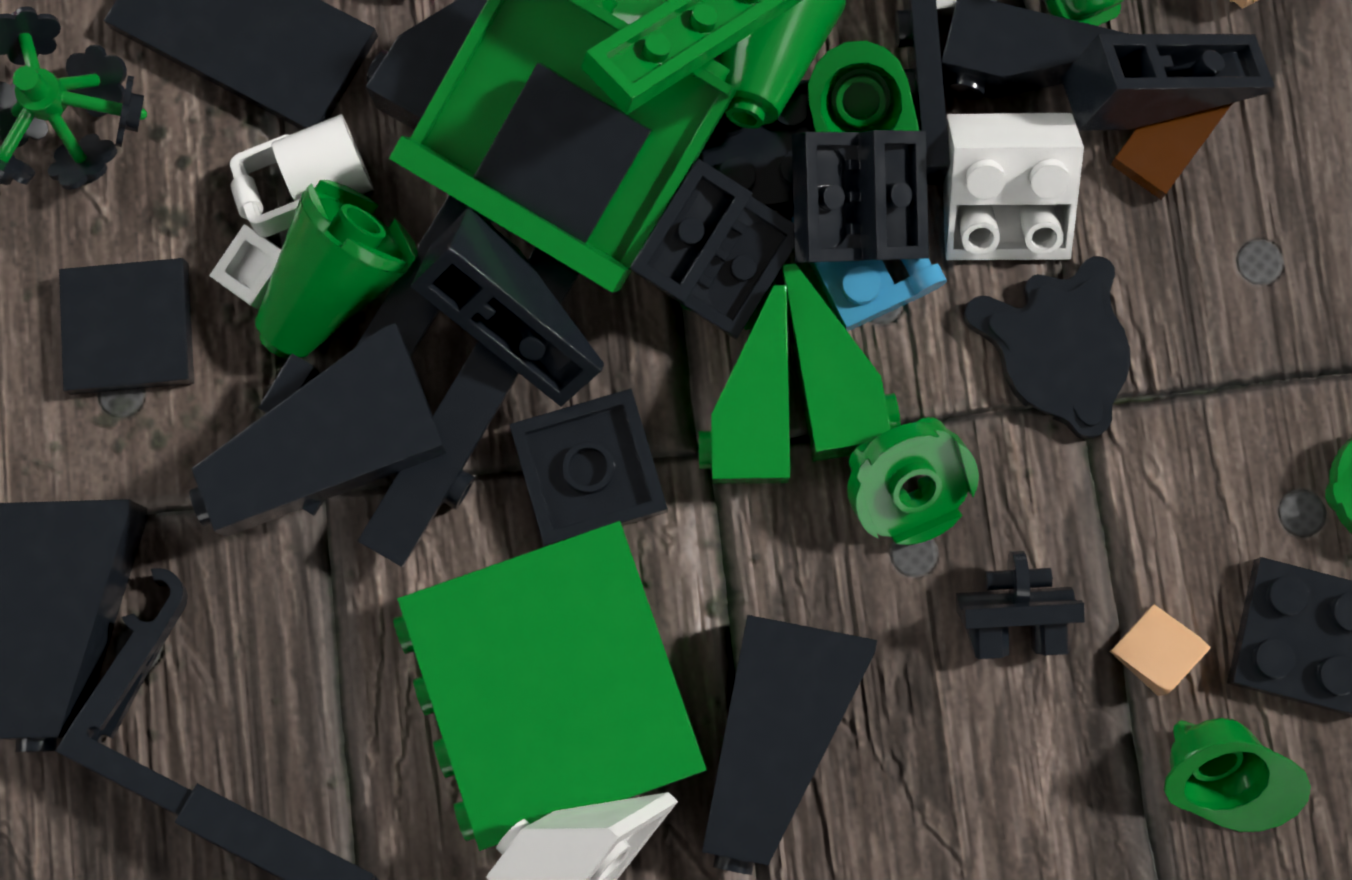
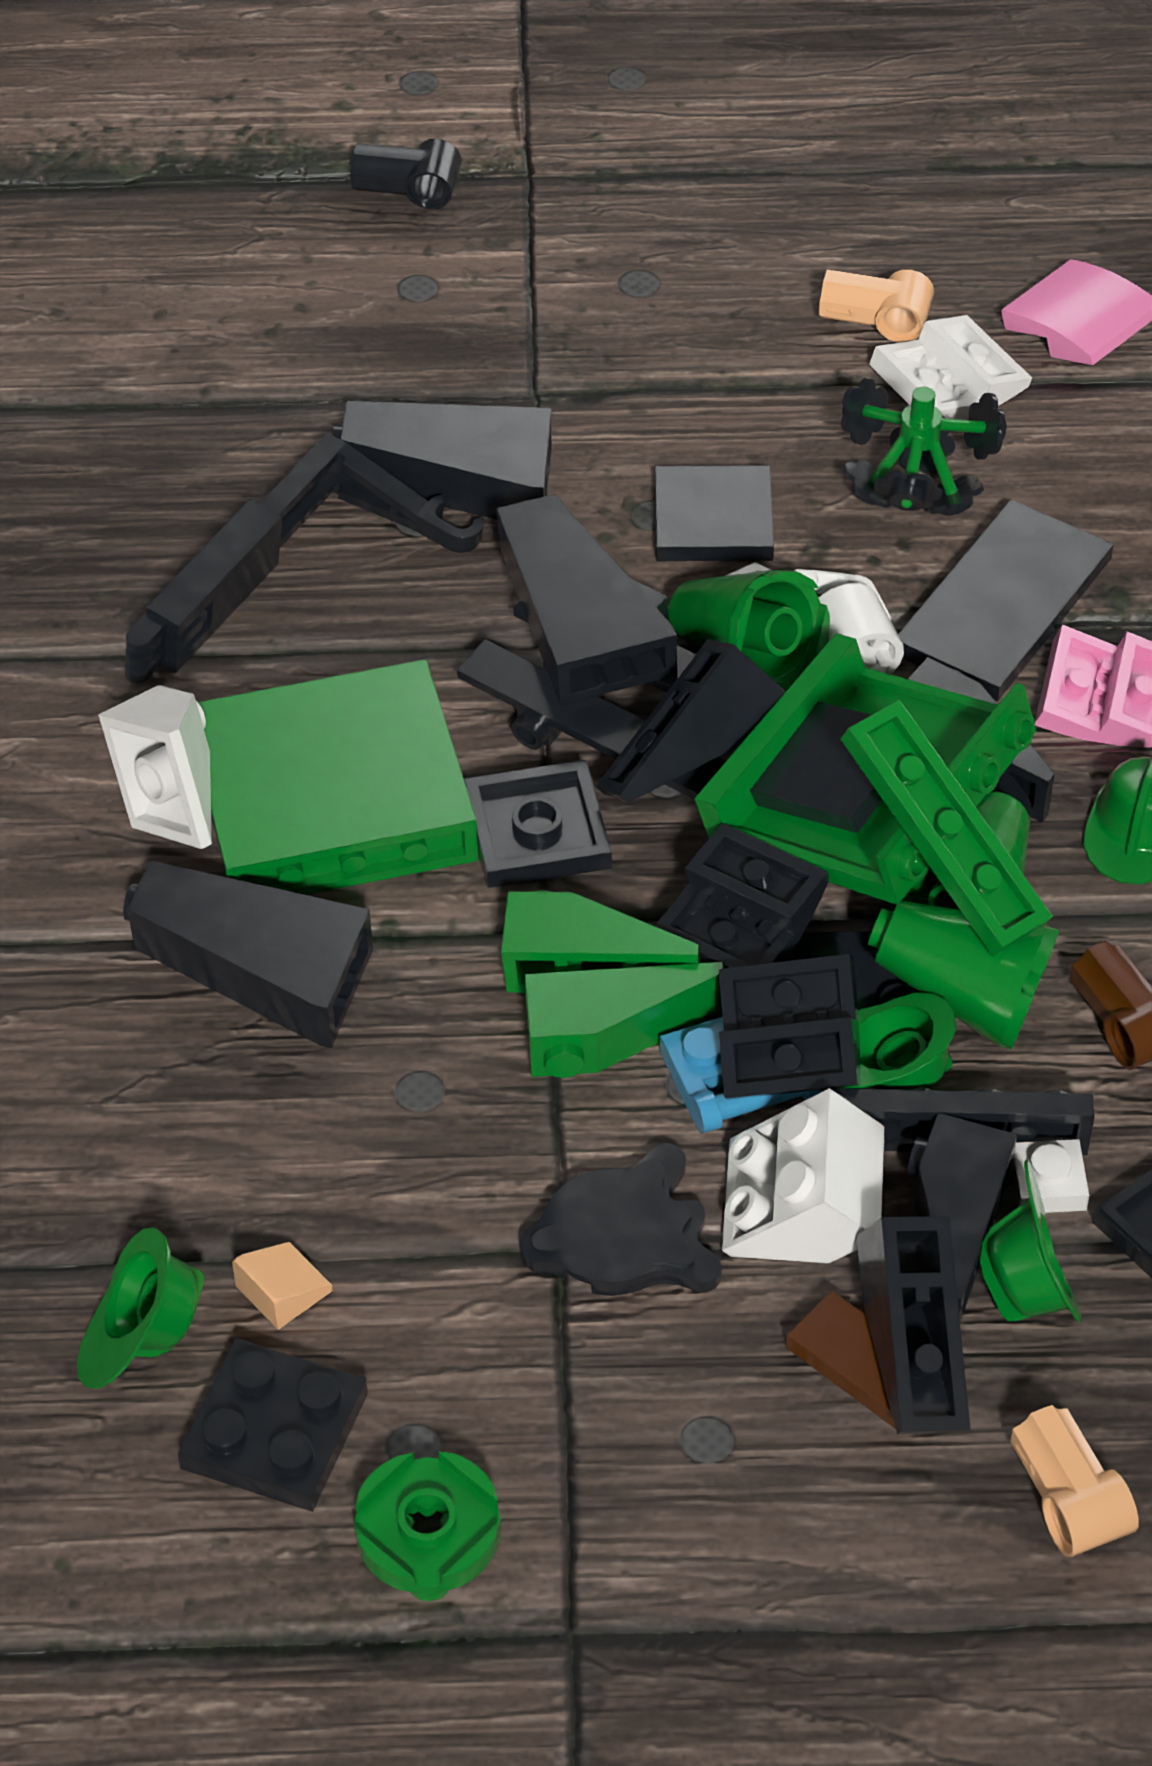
camera: 90 degrees right, 30 degrees down
green plate [847,417,979,545] -> none
black hips [956,551,1085,659] -> none

